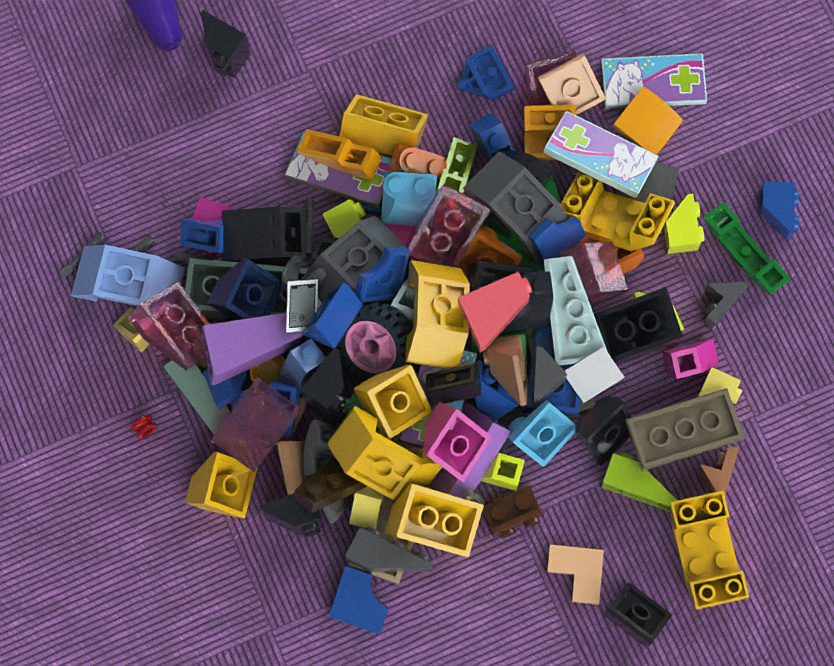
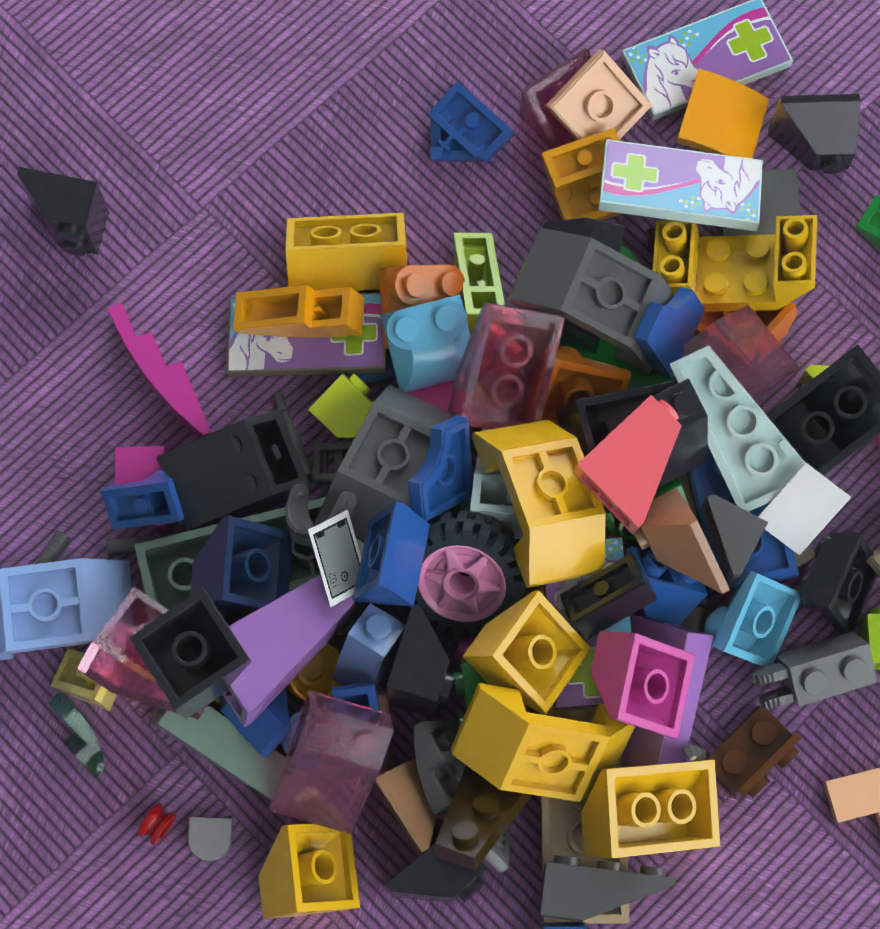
camera: 25 degrees left, 0 degrees up
light yellow slope [349,486,386,530] -> none
blue slope [468,113,514,162] -> none
neon yellow slope [481,453,525,491] -> none
neon yellow slope [663,194,704,254] -> none
none -> slope [48,691,105,777]
none -> dark pink slope [107,302,211,438]
none -> black slope [129,588,252,719]
none -> light grey tile [188,817,233,862]
none -> dark grey hinge [752,631,878,709]
none -> black slope [768,94,860,174]

